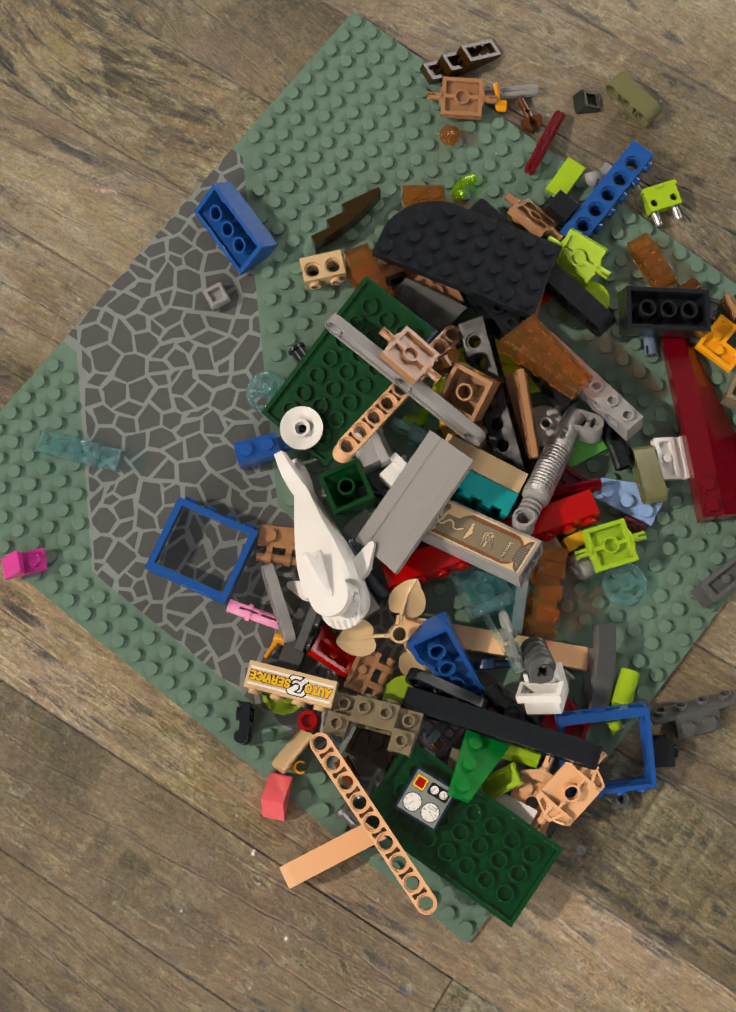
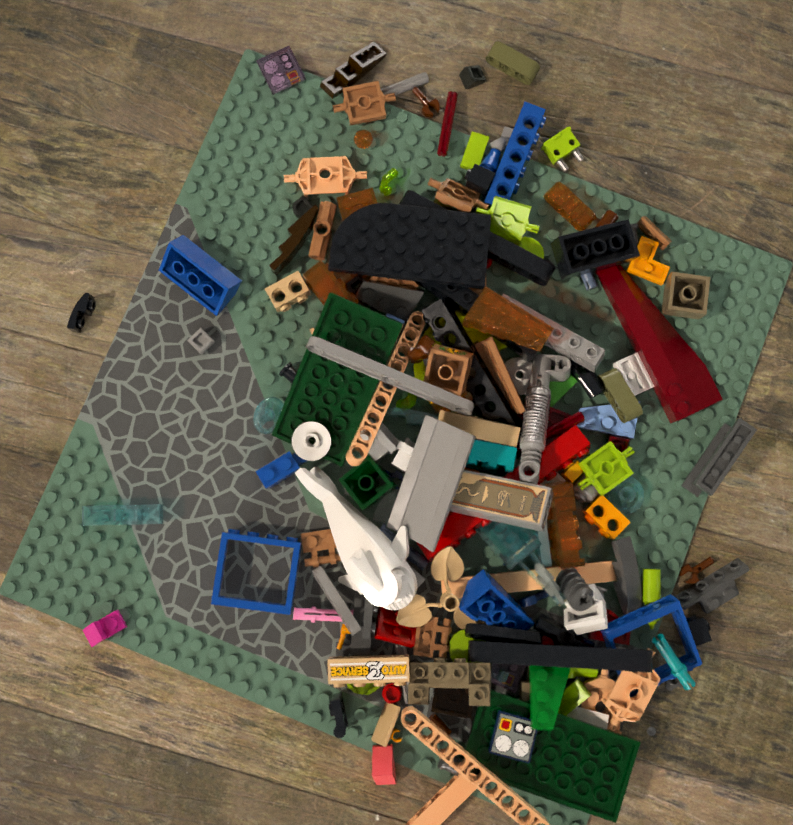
camera: 20 degrees left, 5 degrees up
medium nougat plate [378,326,442,385] -> none
light orange hand [493,82,507,112] -> none
none -> black slope [67,293,96,333]
none -> tile [256,46,306,95]
none -> light nougat plate [284,156,367,197]
none -> pearl dark grey tile [293,195,313,218]
none -> medium nougat piece [308,201,337,261]
none -> blue cone [479,148,501,174]
none -> light orange brick [582,495,630,539]
none -> teal pin [652,634,696,690]
none -> reddish brown bar [679,557,714,584]

